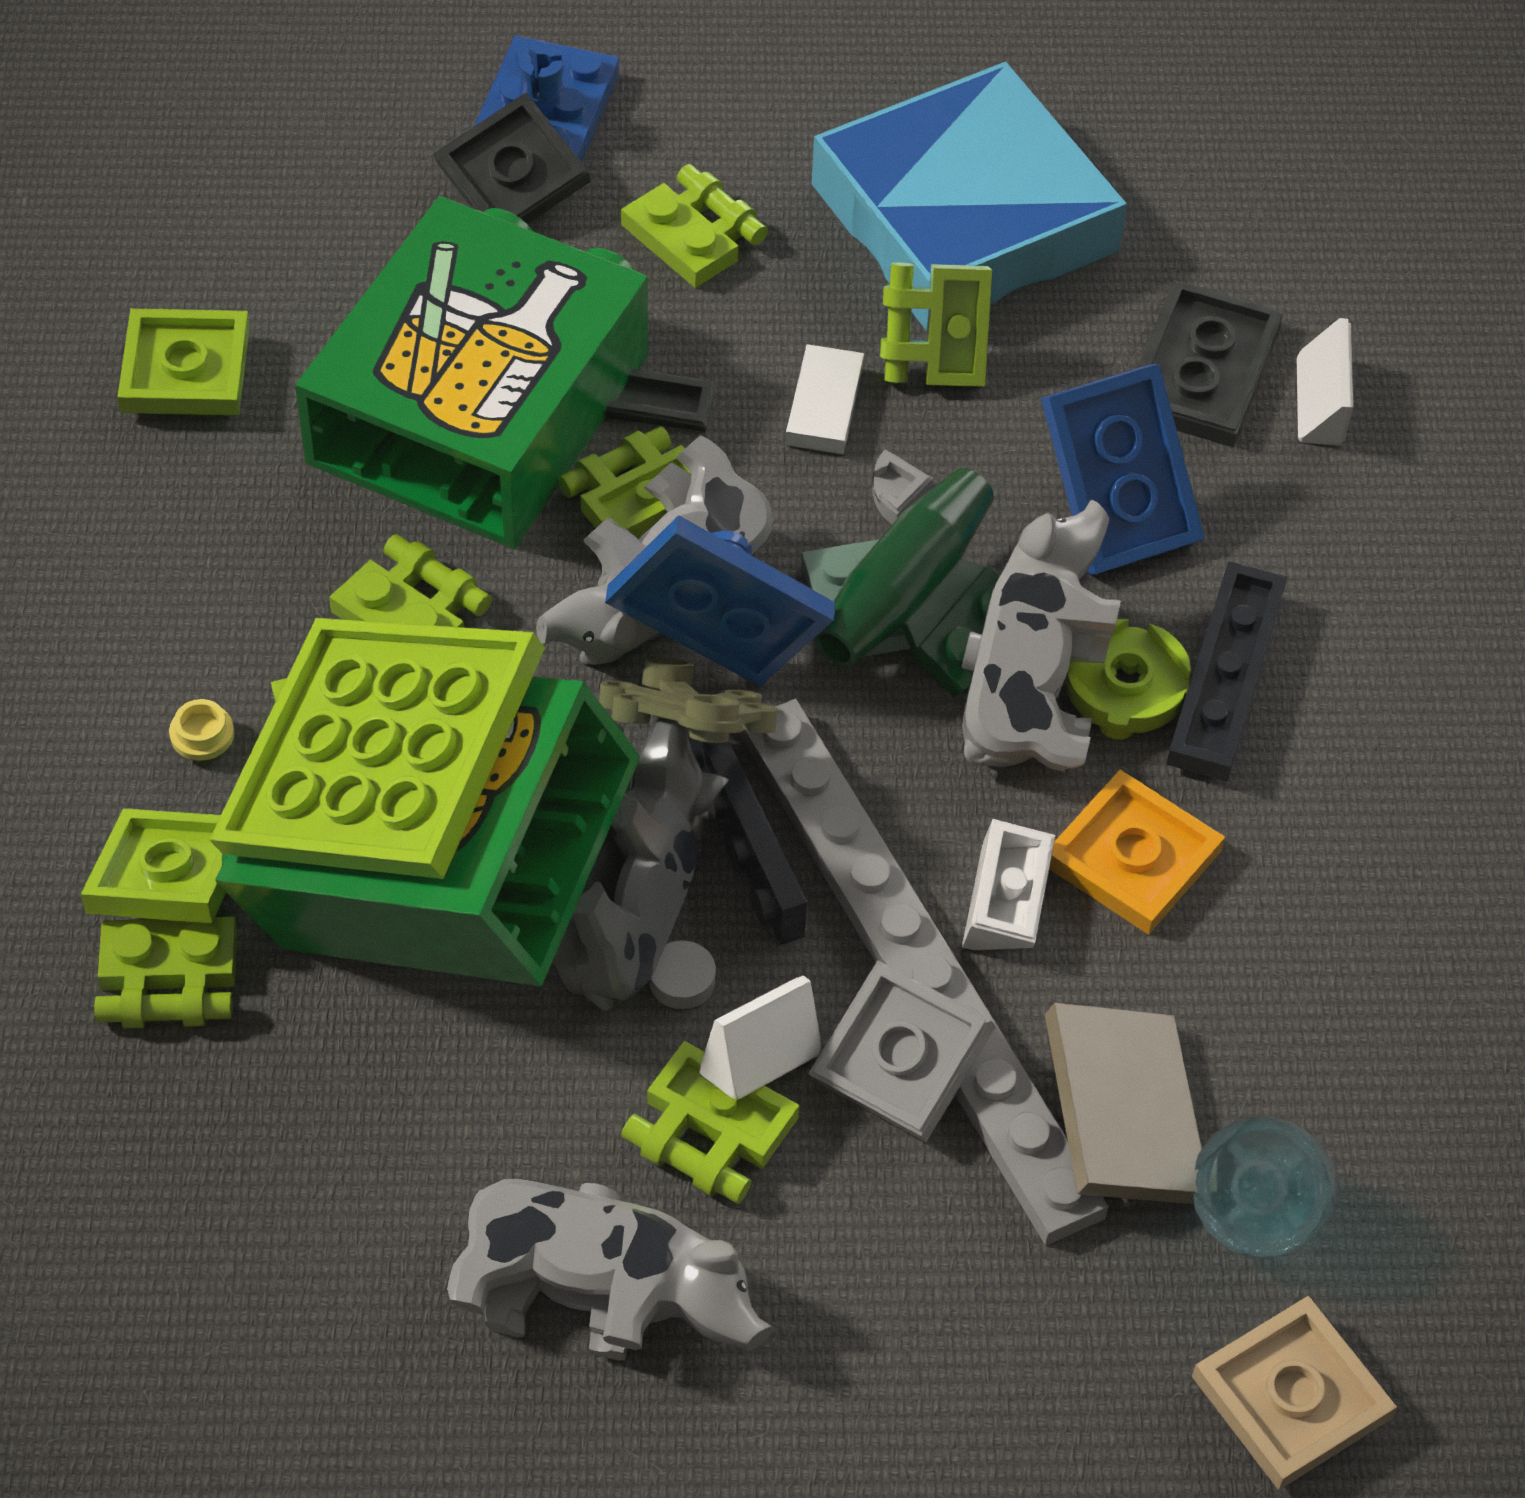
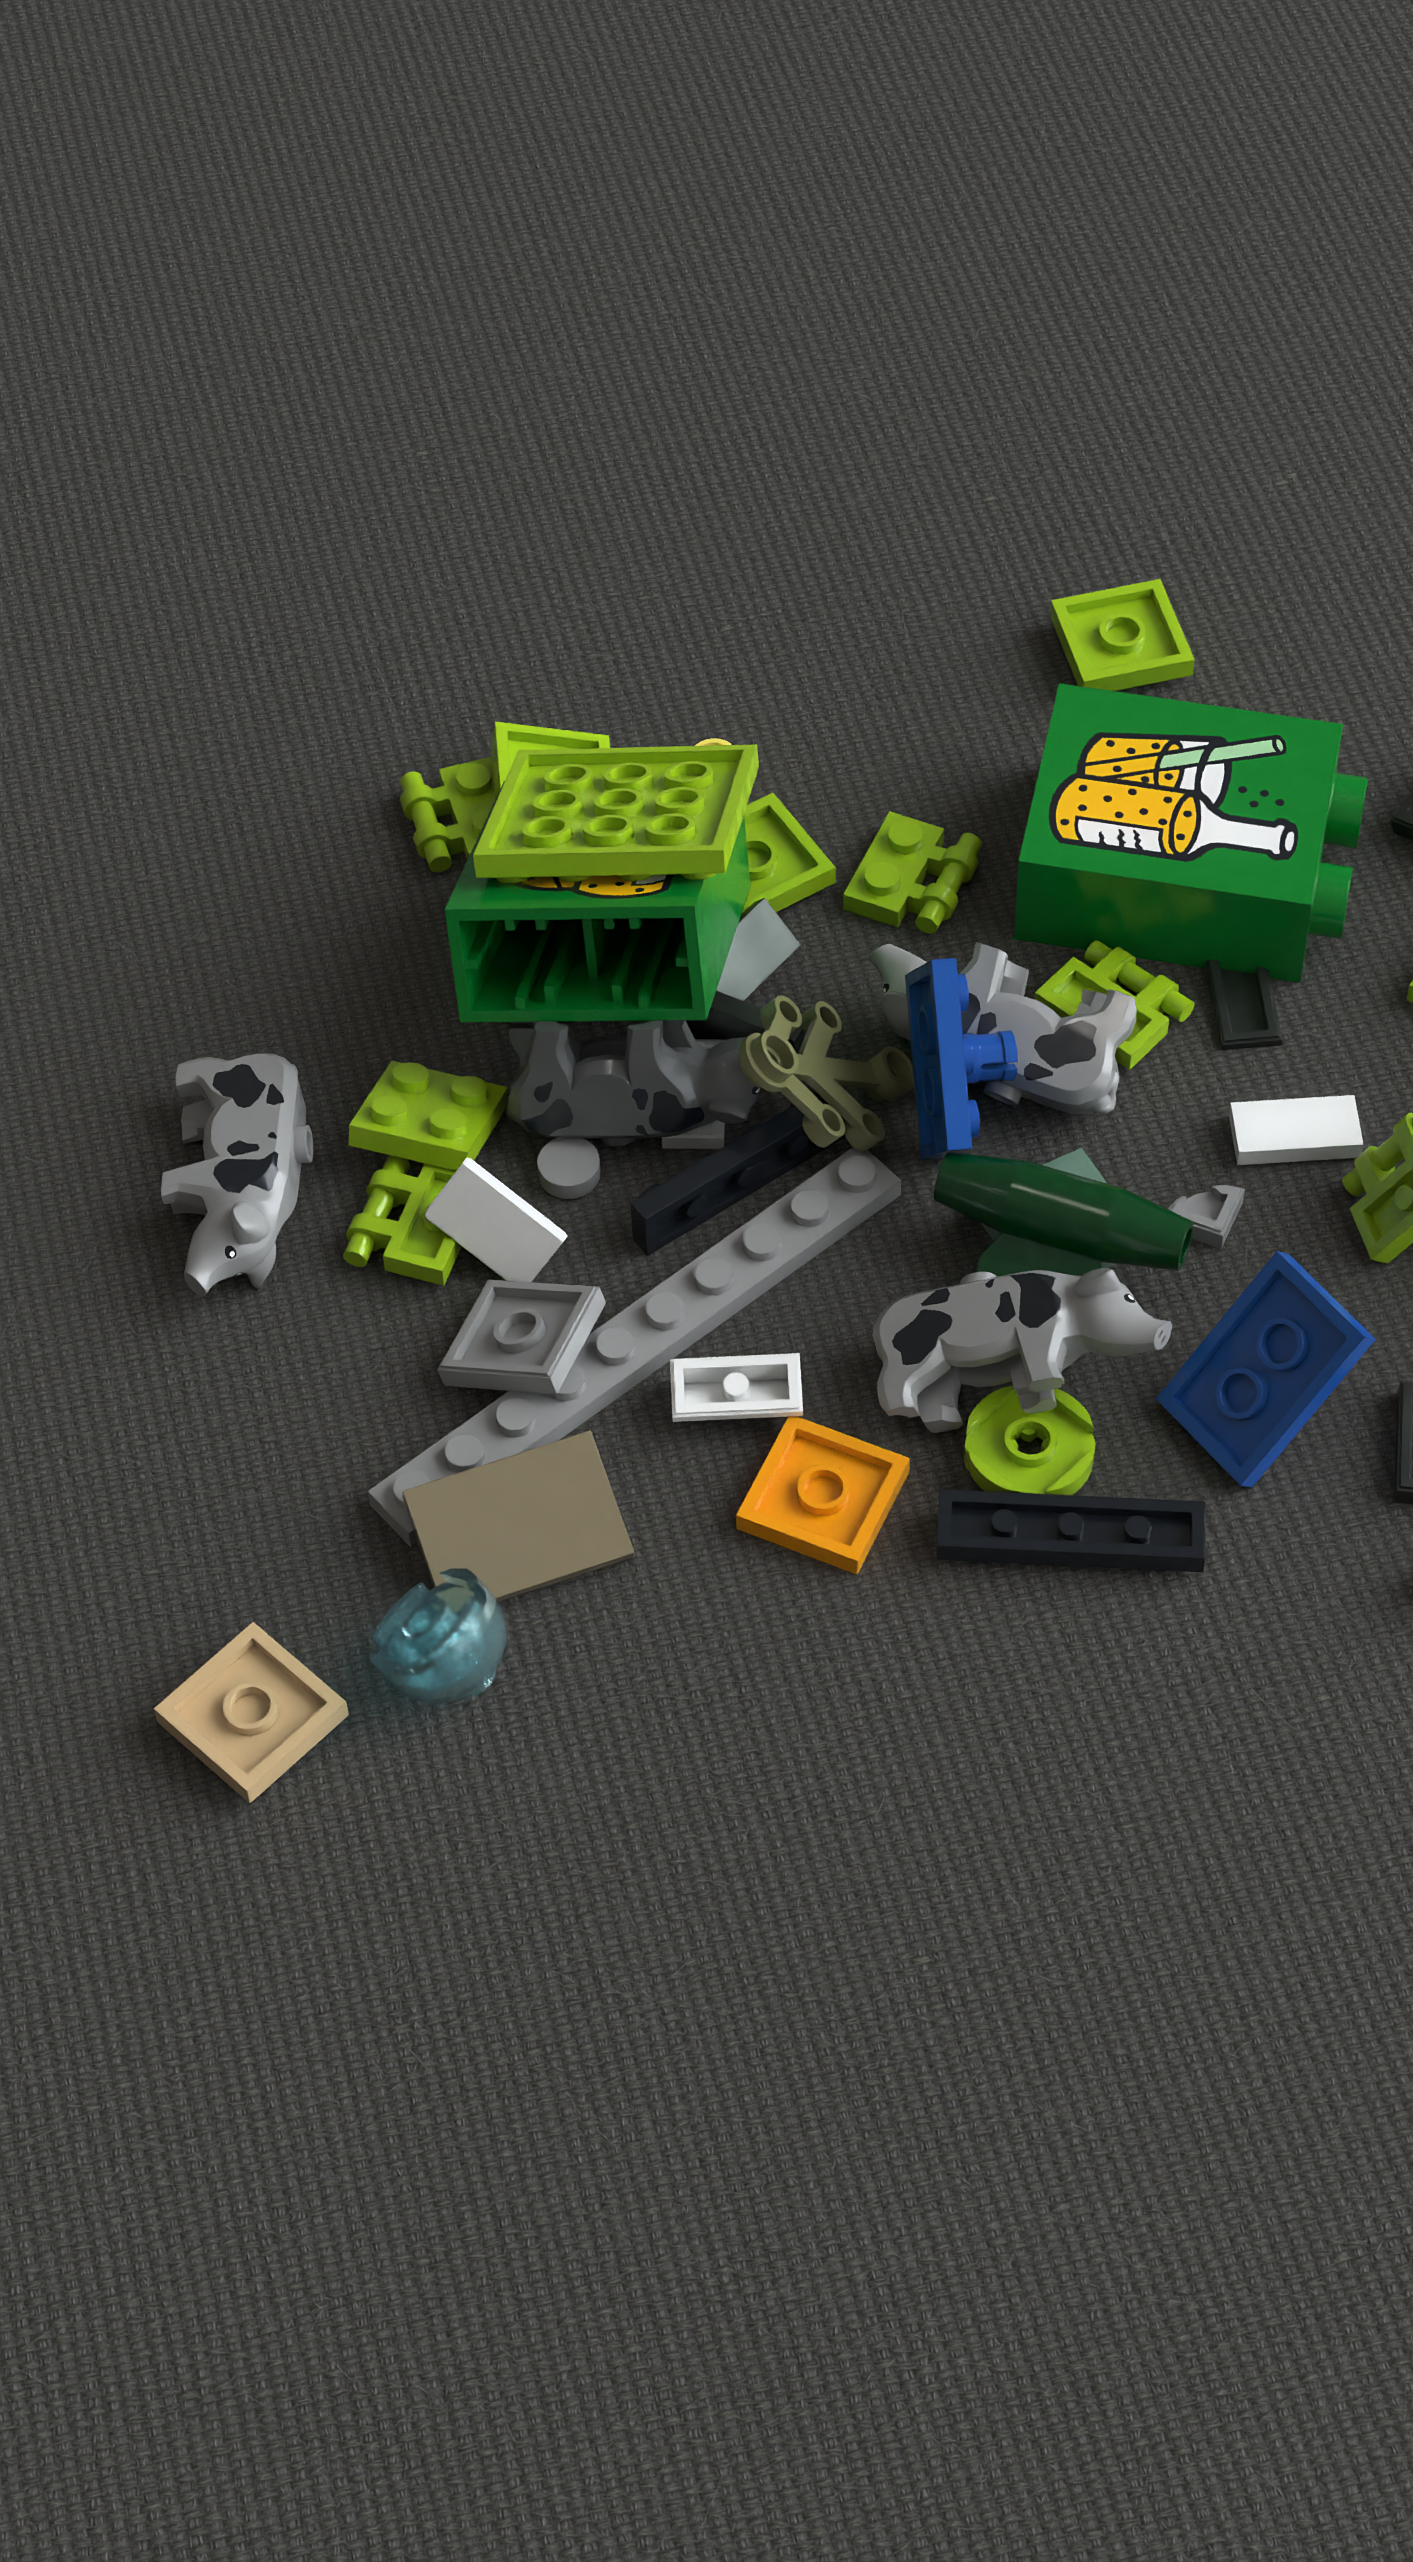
camera: 80 degrees right, 0 degrees up
none -> lime plate [348,1061,508,1171]

